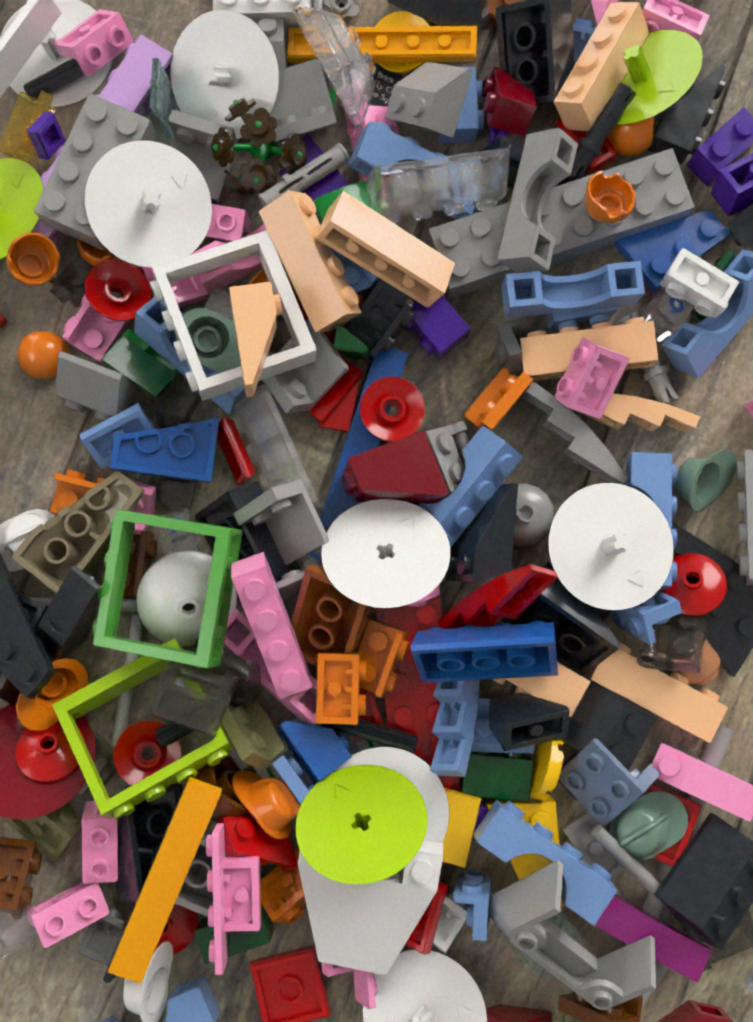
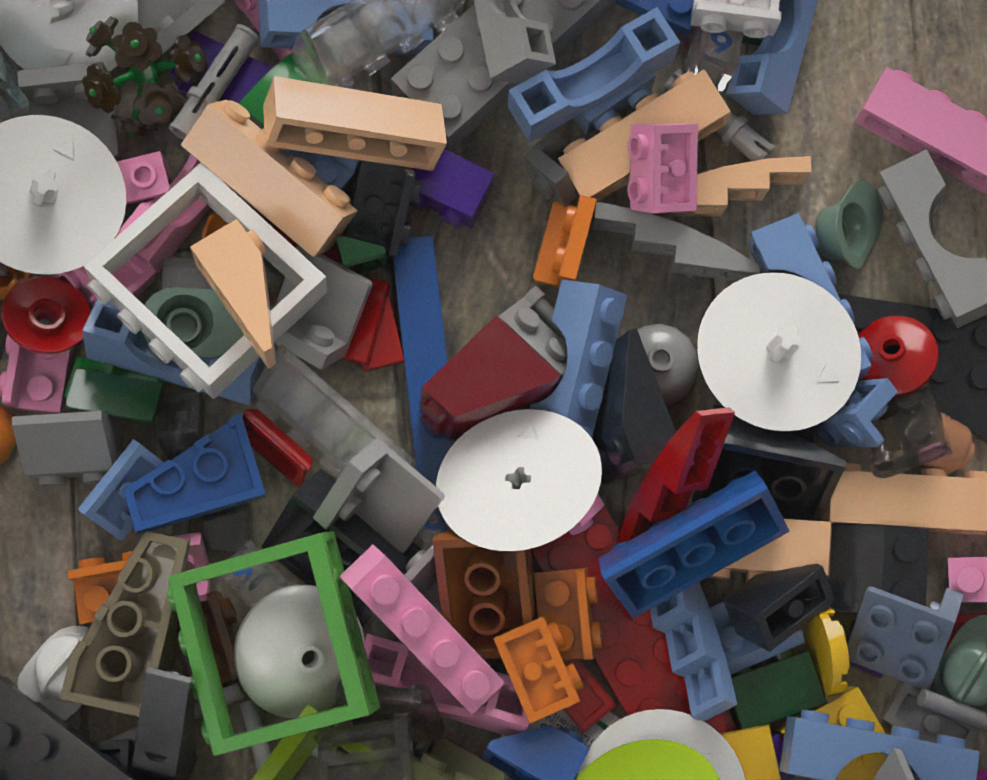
camera: 30 degrees left, 5 degrees down
black axle [321,718,418,753] -> none
red dish [360,376,425,442] -> none

